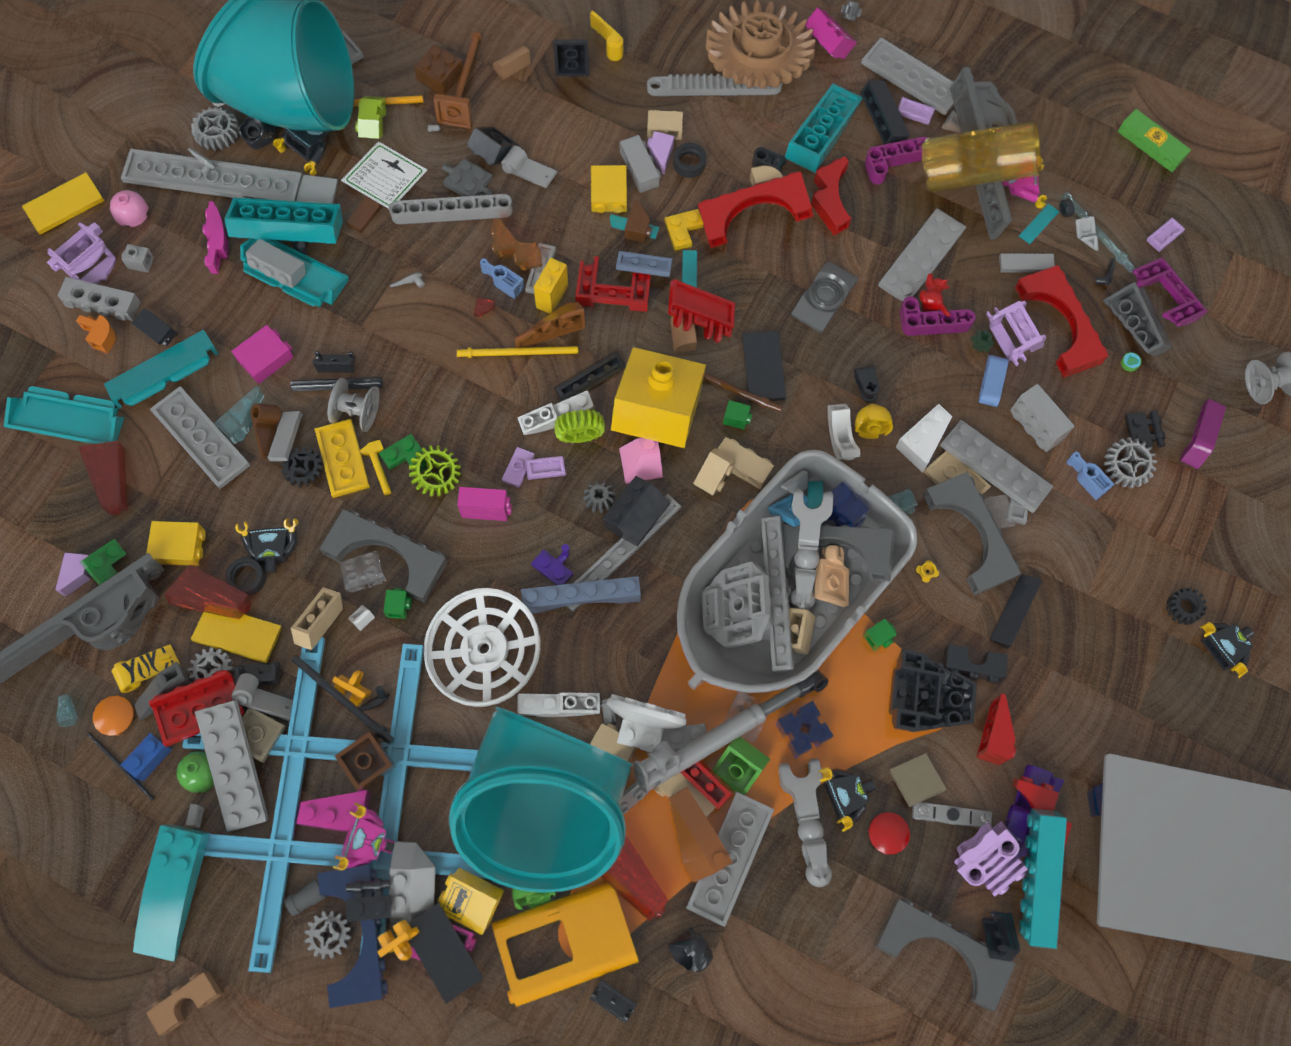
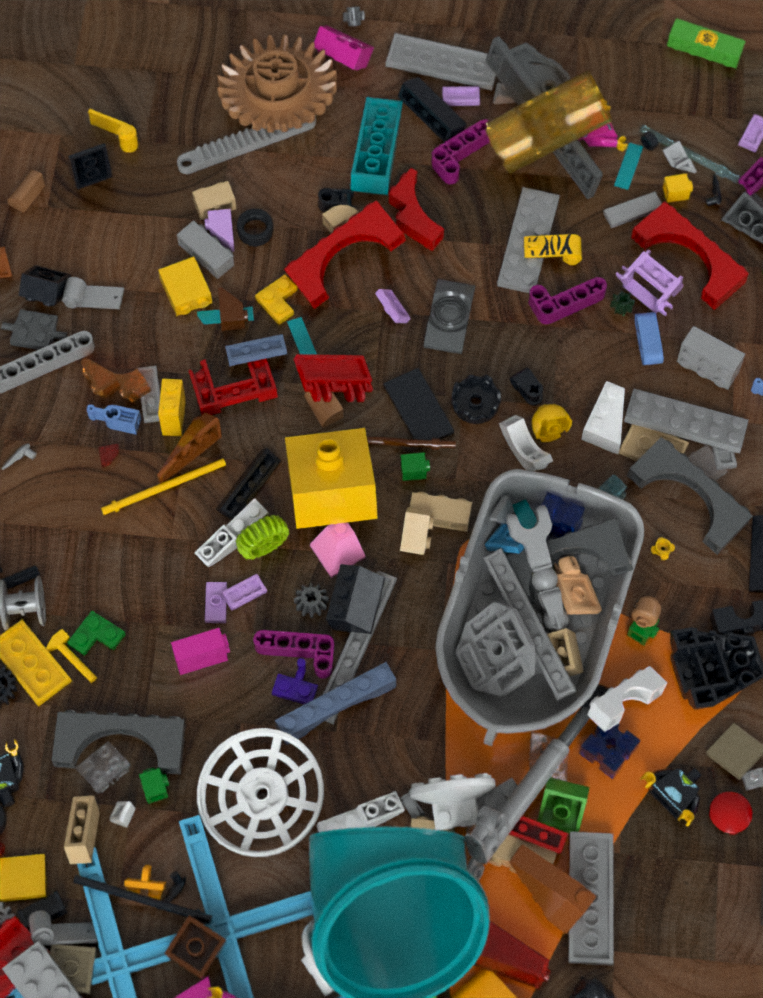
camera: 20 degrees left, 5 degrees down
lime gear [409,445,461,496] -> none
light grey piece [778,758,832,887] -> none
red animal [920,273,951,317] -> none
none -> magenta beam [253,630,334,679]
none -> lavender plate [375,289,411,323]
none -> black plate [451,375,501,424]
none -> yellow door [524,234,582,265]
none -> white arch [587,666,667,732]
none -> medium nougat head [632,596,661,628]
none -> yellow brick [662,173,693,203]

